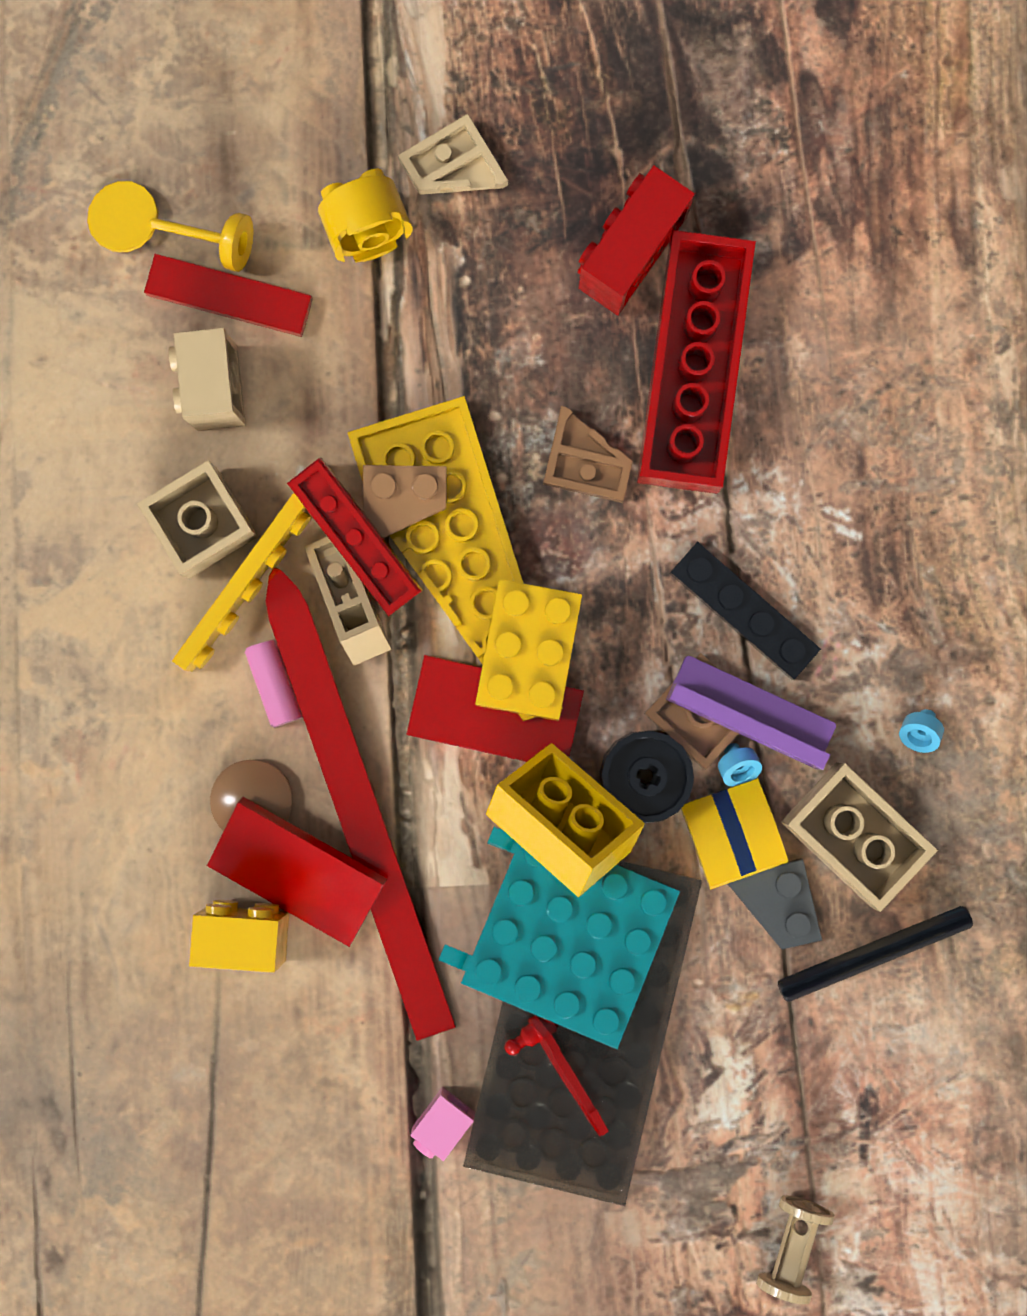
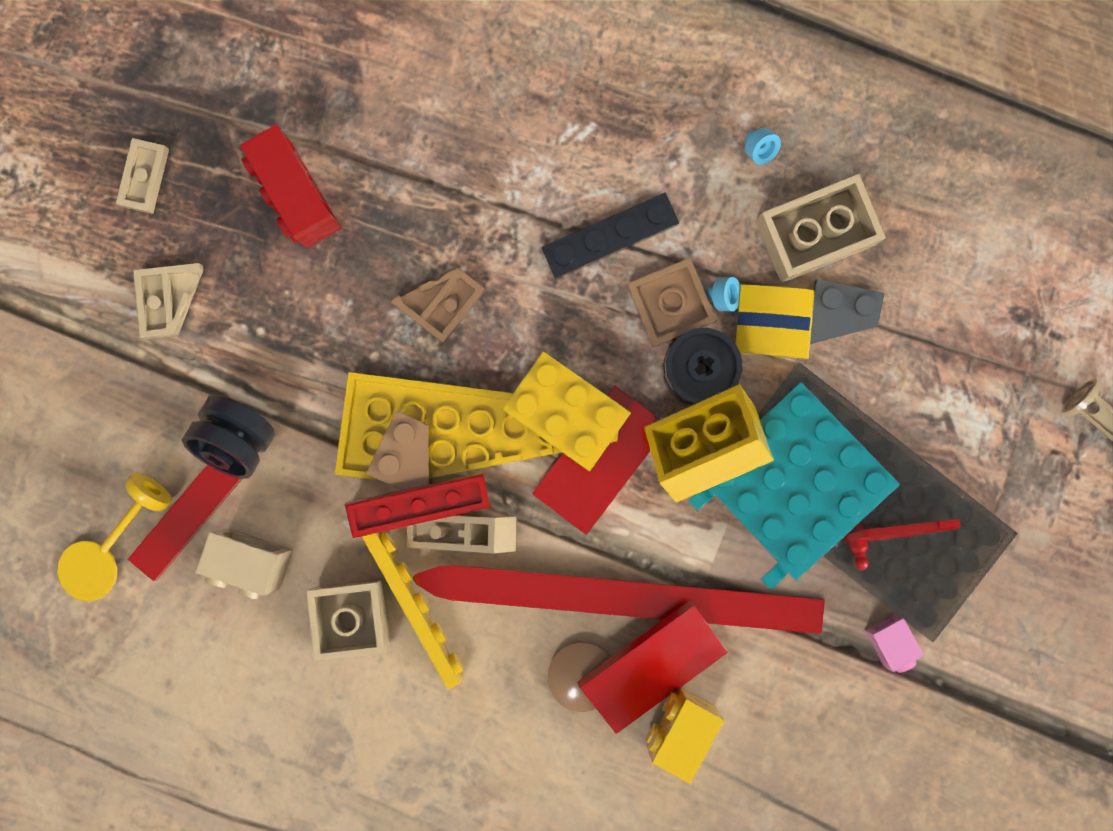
camera: 65 degrees left, 0 degrees up
bright pink brick [245,640,303,728] -> none
yellow brick [318,168,412,263] -> none
red brick [637,230,756,494] -> none
medium lavender panel [666,656,836,770] -> none
black axle [778,906,973,1002] -> none
none -> tan plate [116,138,169,214]
none -> black wheel [181,395,276,479]

